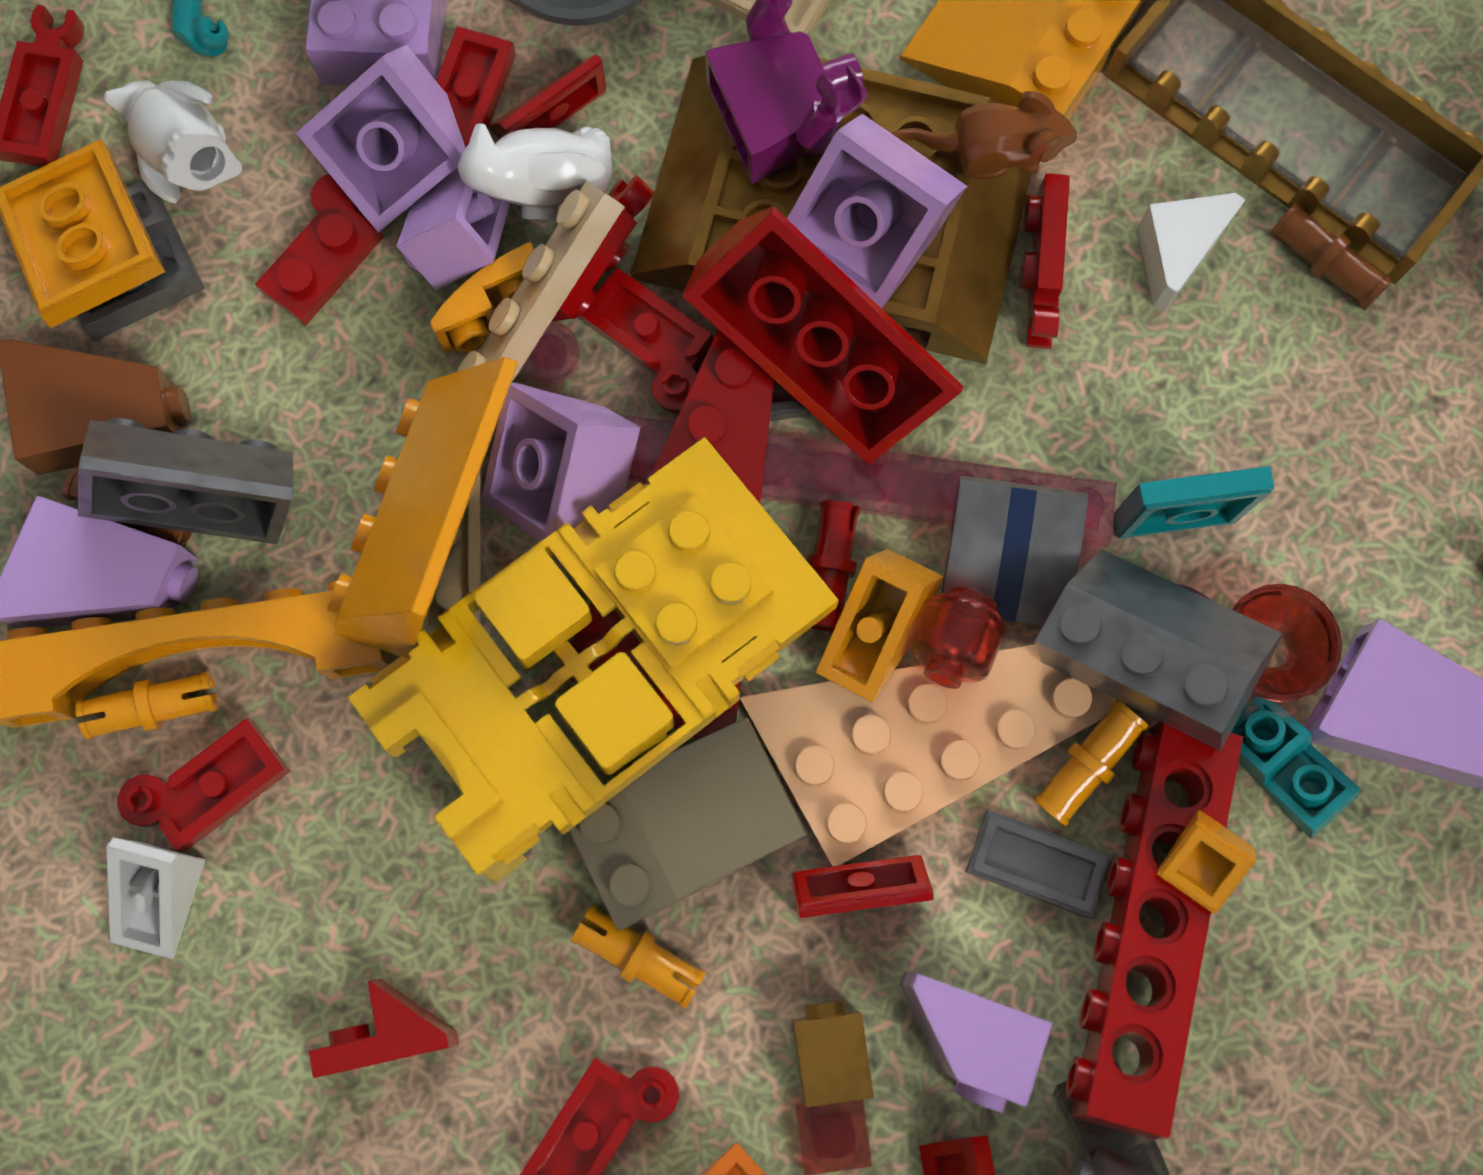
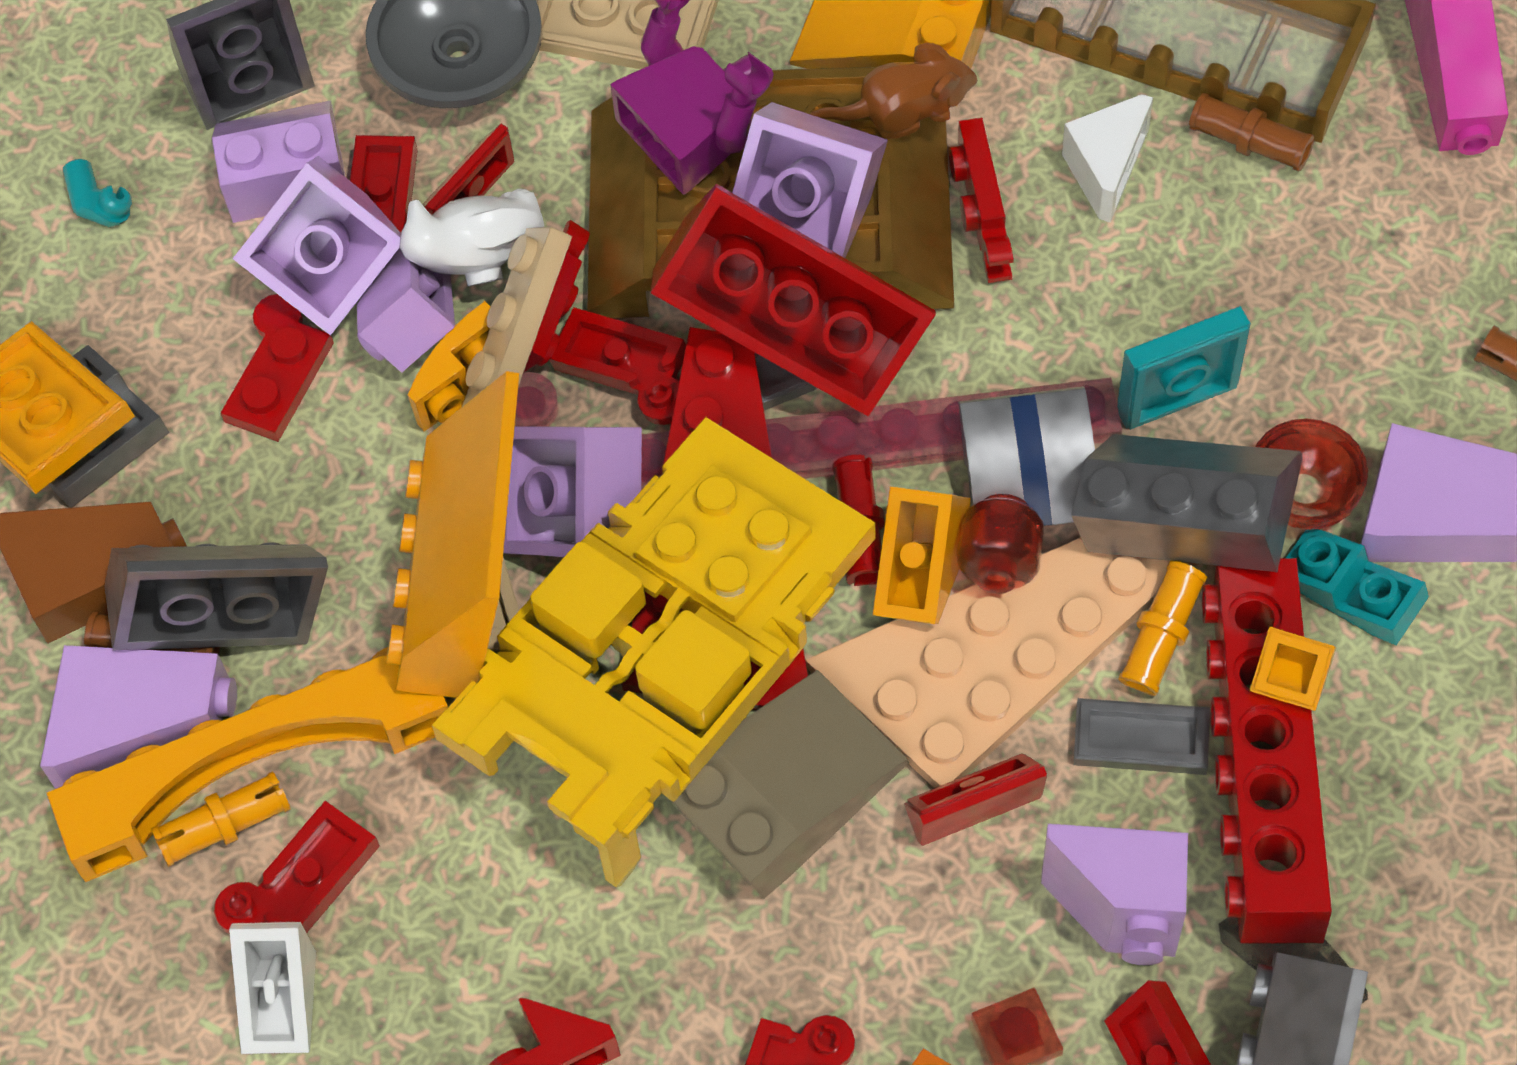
camera: 10 degrees left, 15 degrees down
white animal [103,81,242,203] -> none
light orange pin [570,904,706,1010] -> none
pearl gold brick [792,1000,874,1107] -> none

